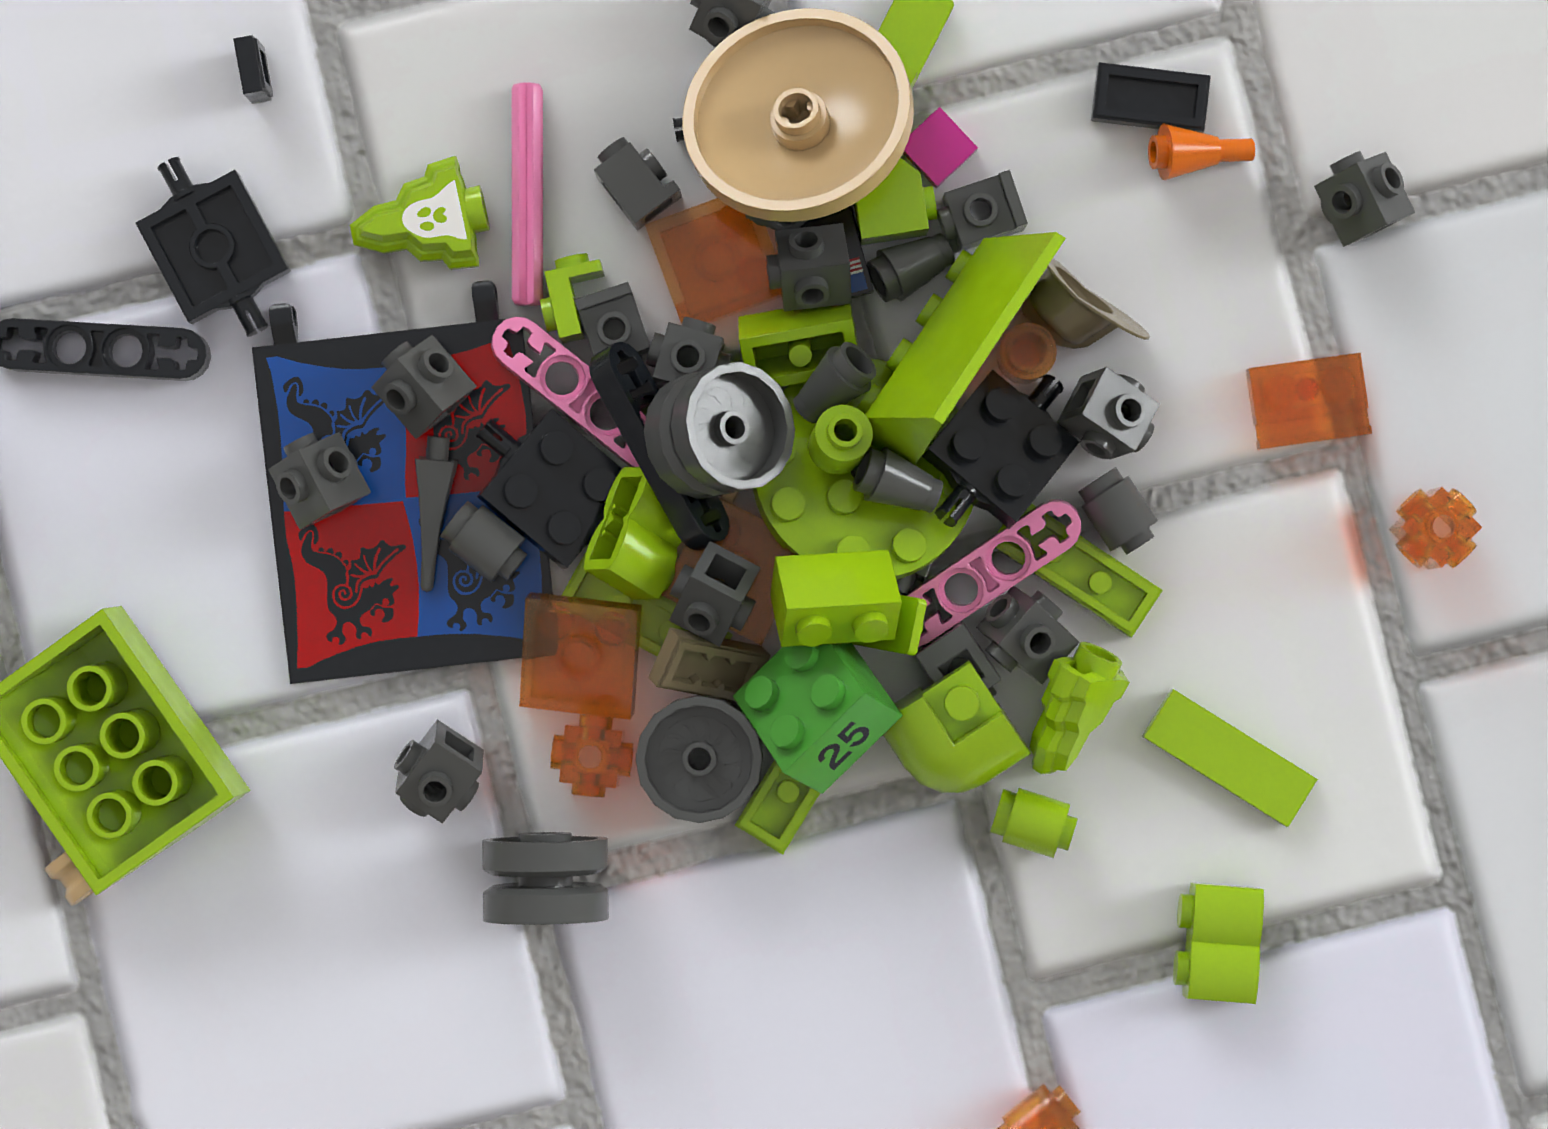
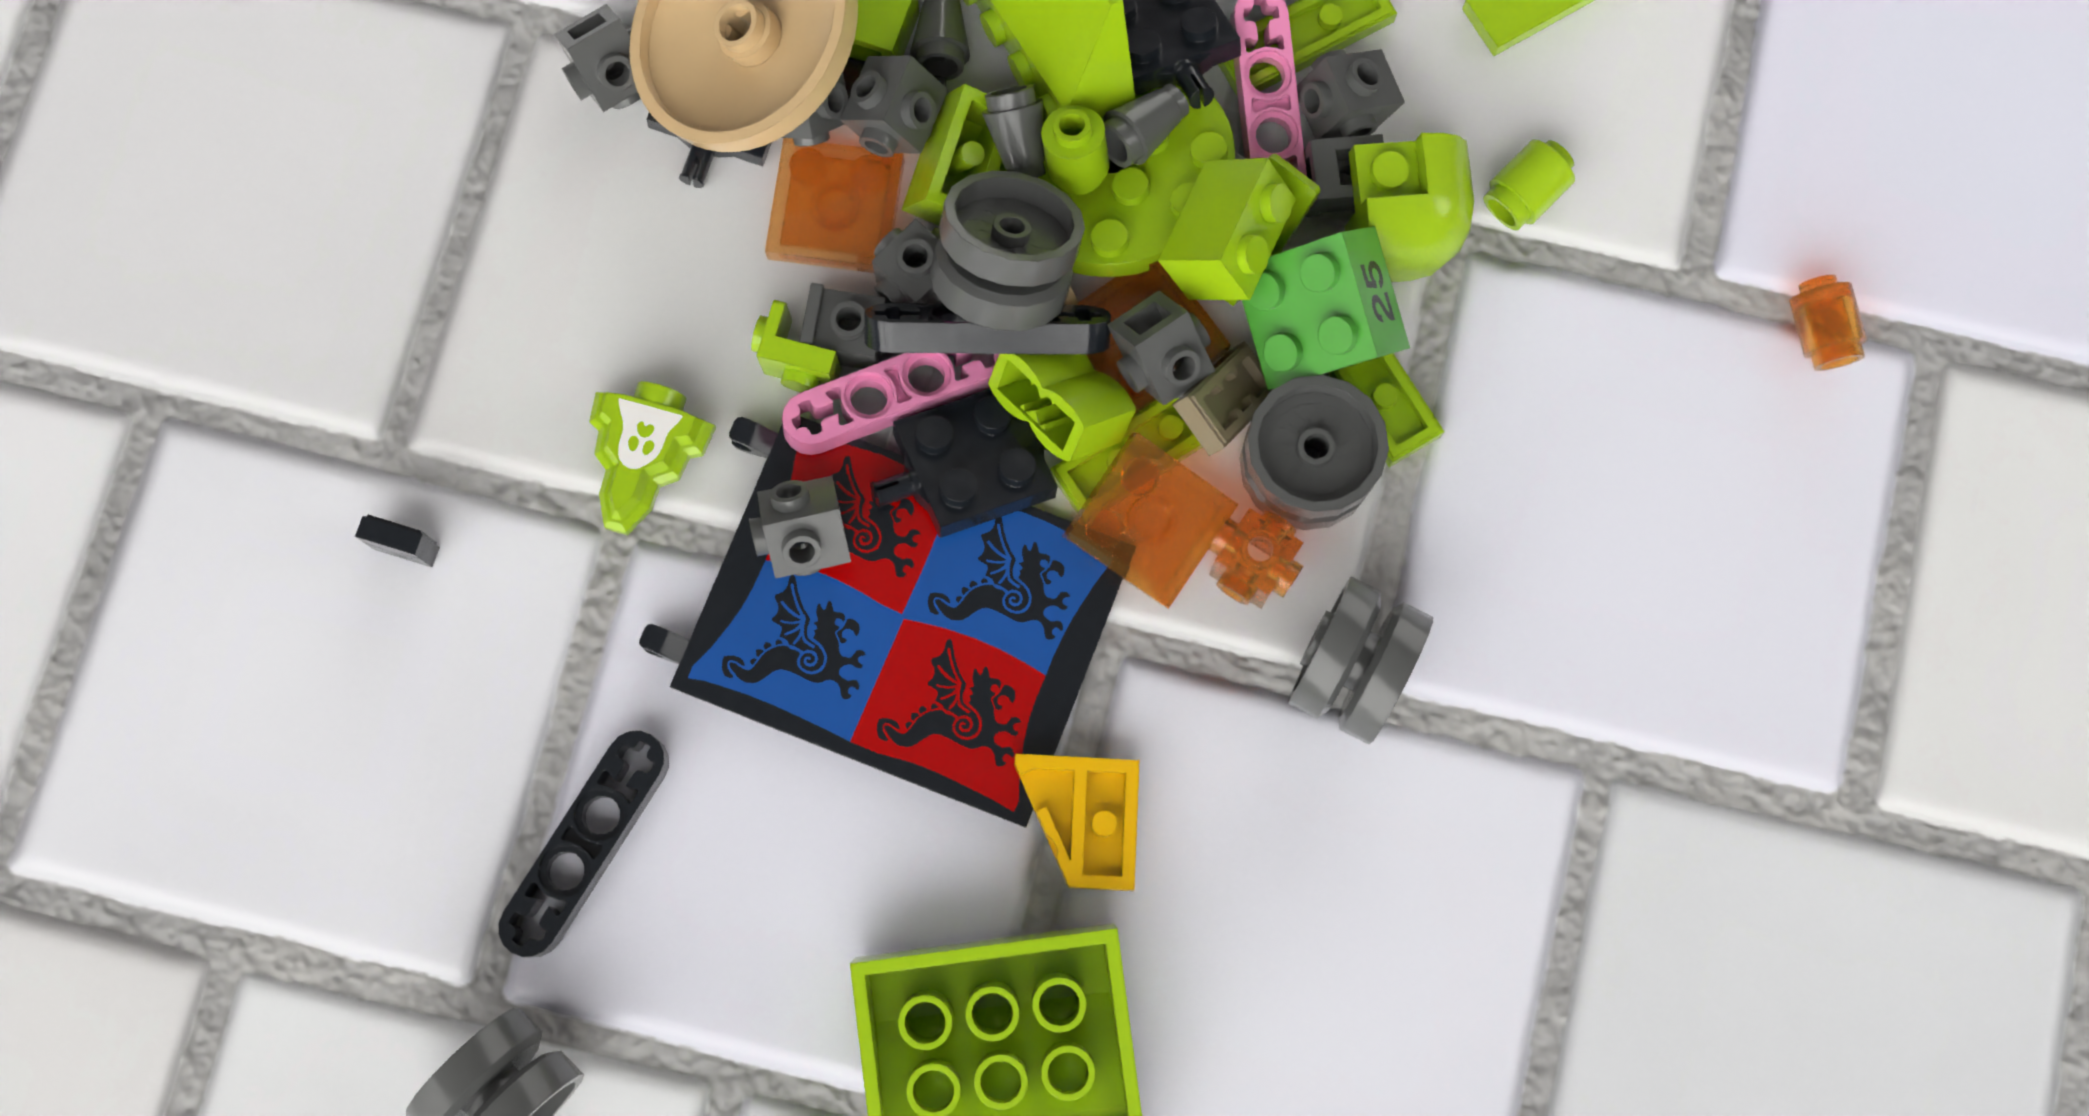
camera: 65 degrees left, 10 degrees down
black plate [135,157,291,337] -> none
dark grey brick [268,432,371,530] -> none
dark grey brick [394,719,484,824] -> none
dark grey piece [415,435,459,592] -> none
dark grey brick [440,501,528,583] -> none
bright pink axle [512,82,543,306] -> none
dark grey brick [594,137,682,231] -> none
lime rock [1029,642,1130,774] -> none
lime brick [1173,882,1264,1004] -> none
none -> yellow wing [1014,754,1140,892]

